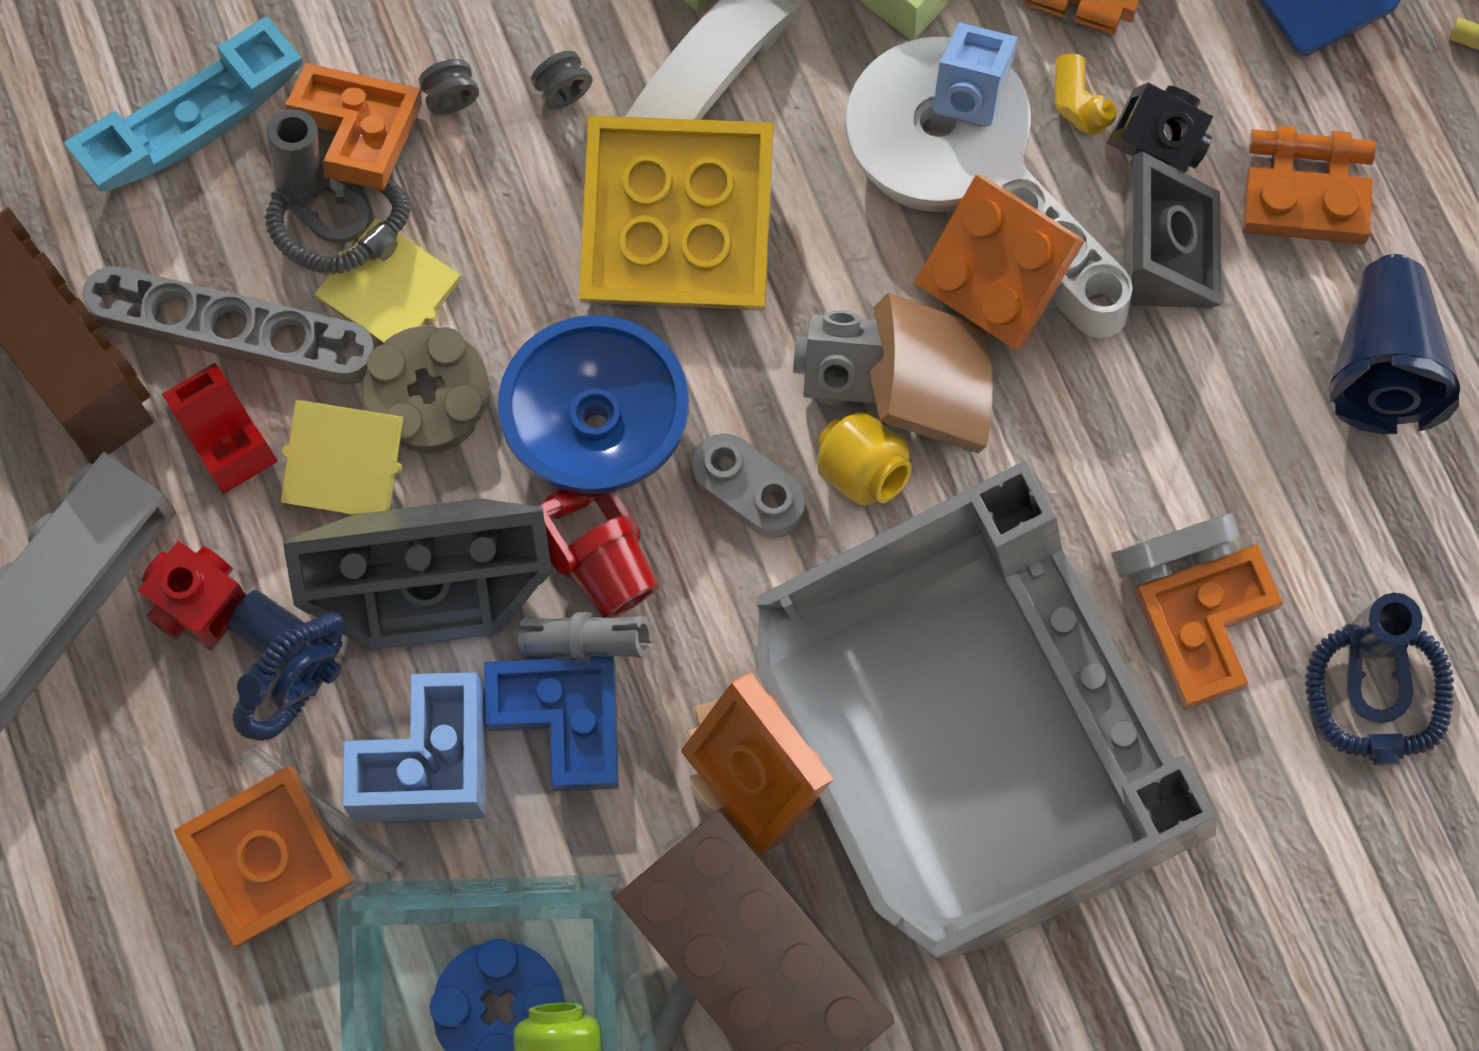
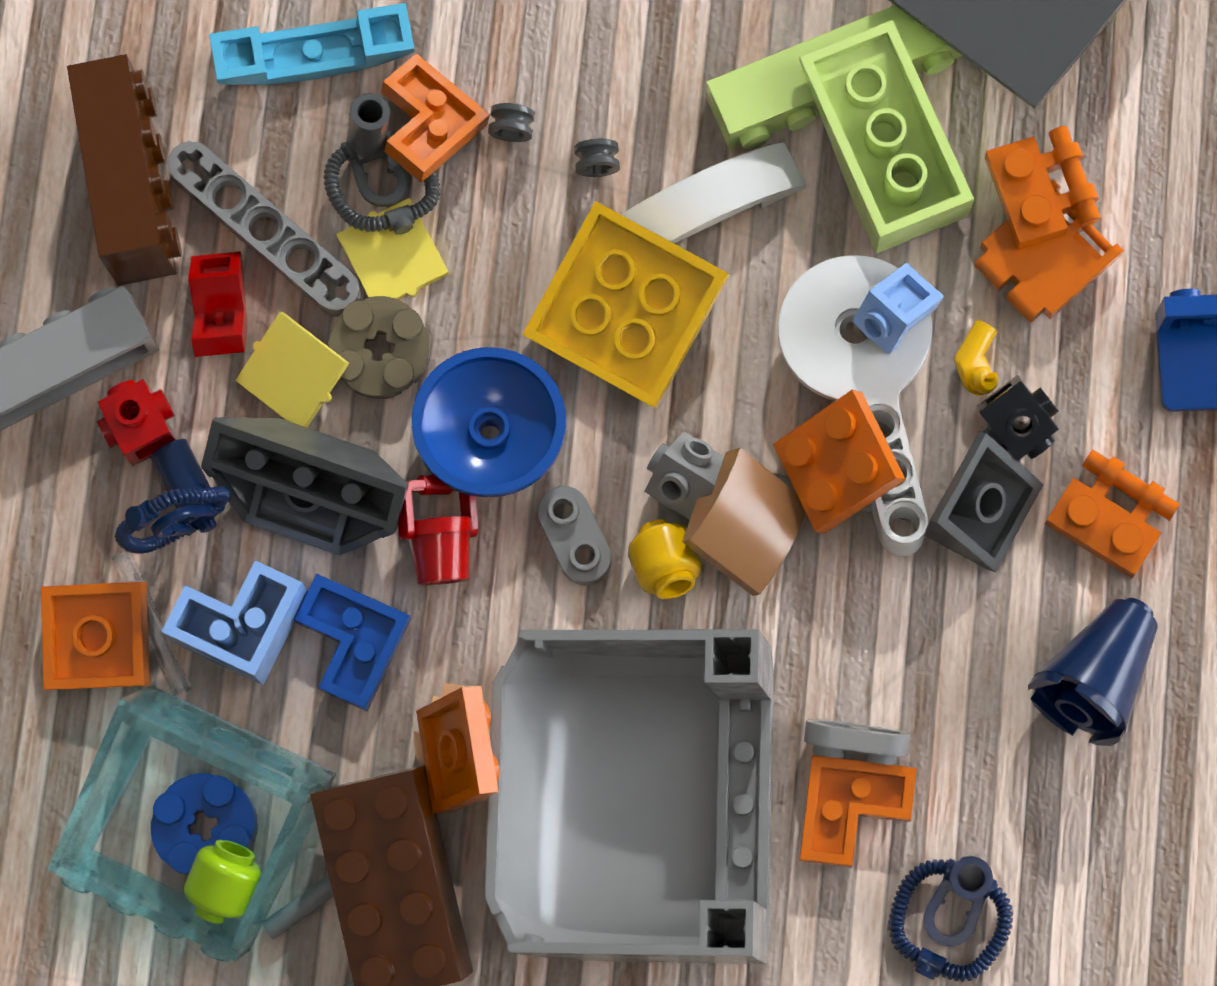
camera: 30 degrees right, 5 degrees up
light grey pin [517,612,652,663] -> none

